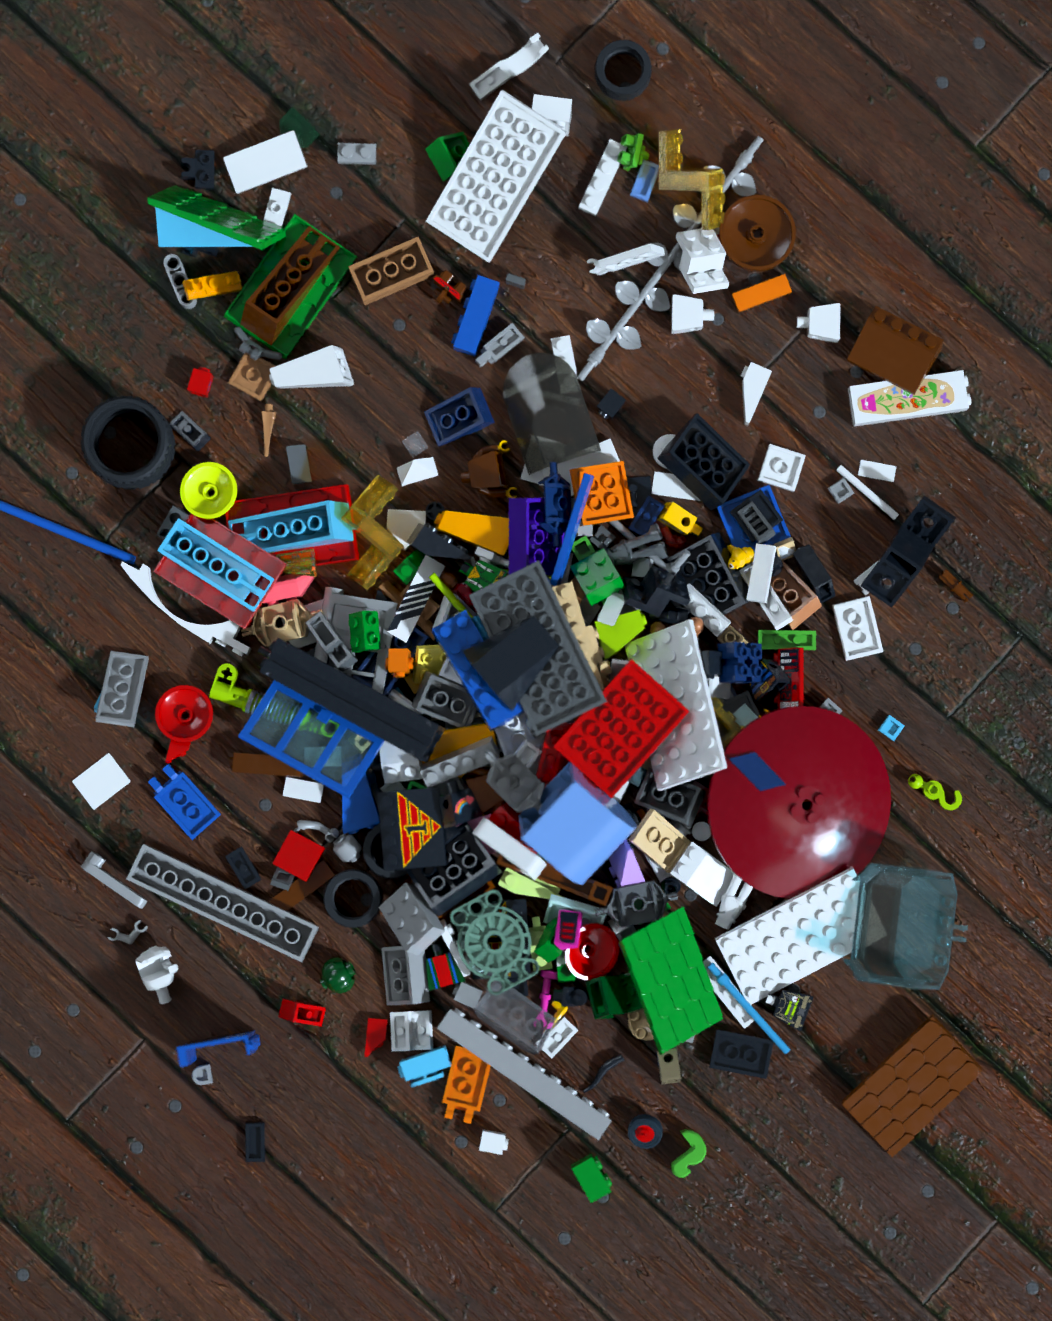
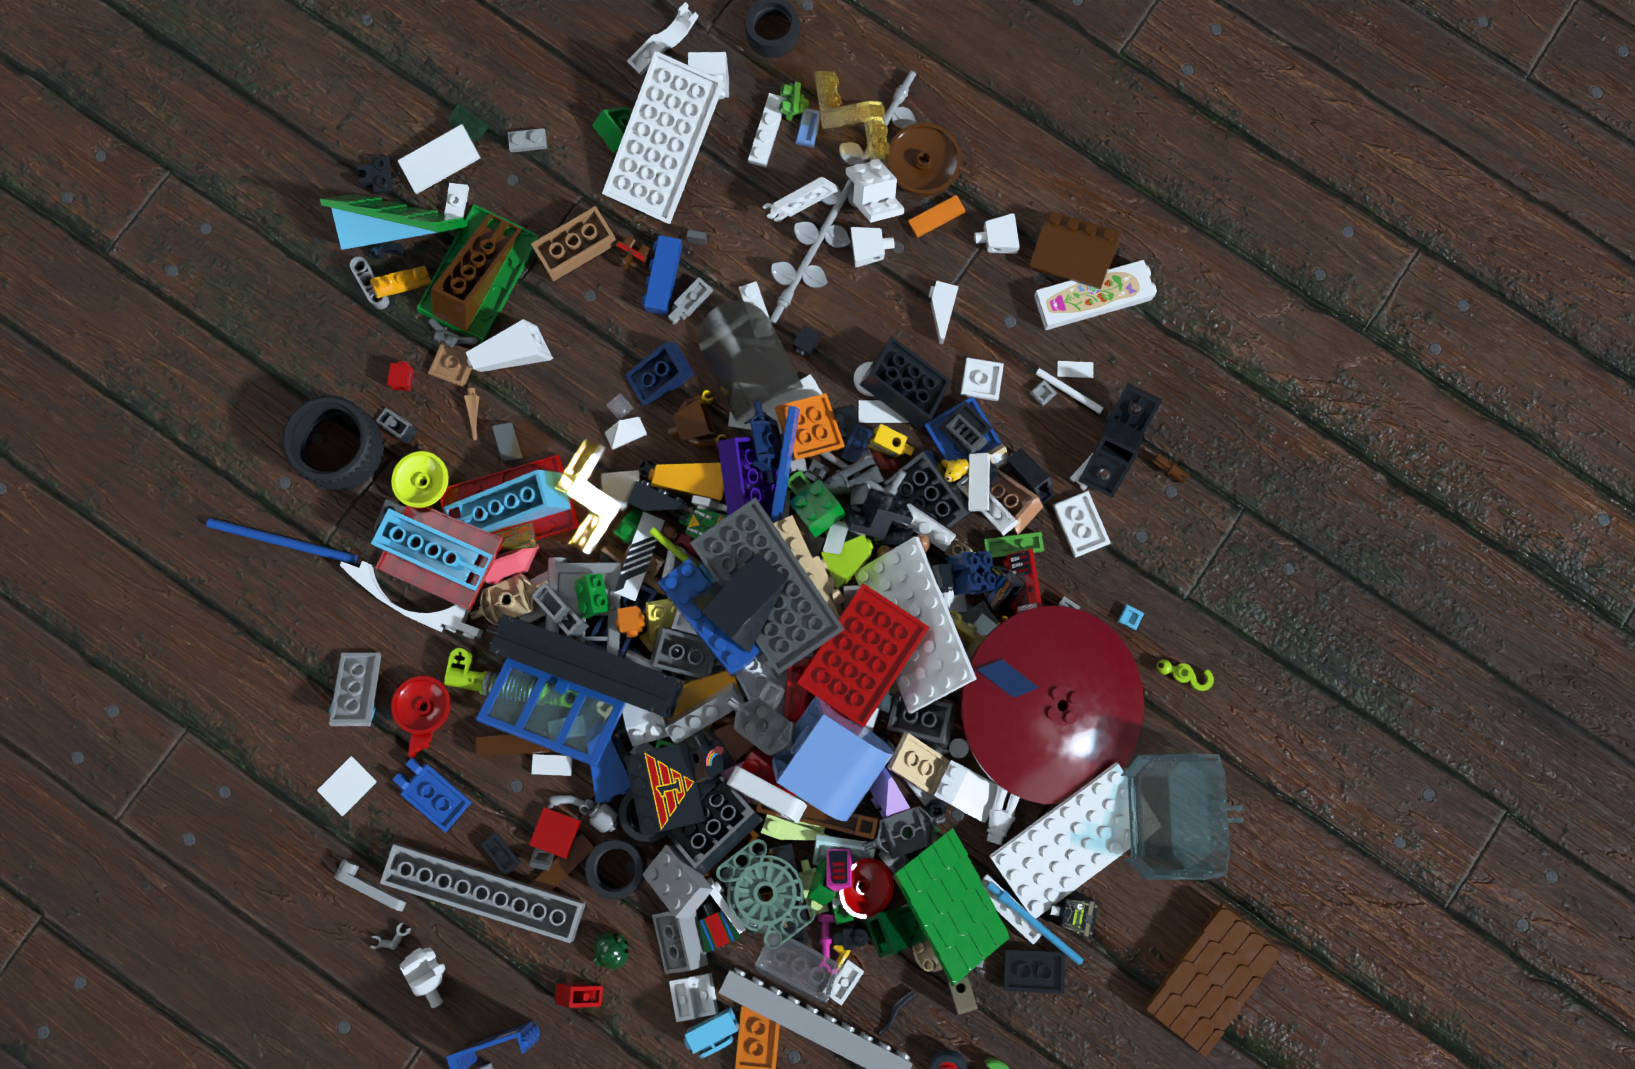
camera: 10 degrees left, 5 degrees down
red slope [365,1018,388,1057] -> none
light grey brick [452,982,483,1009] -> none

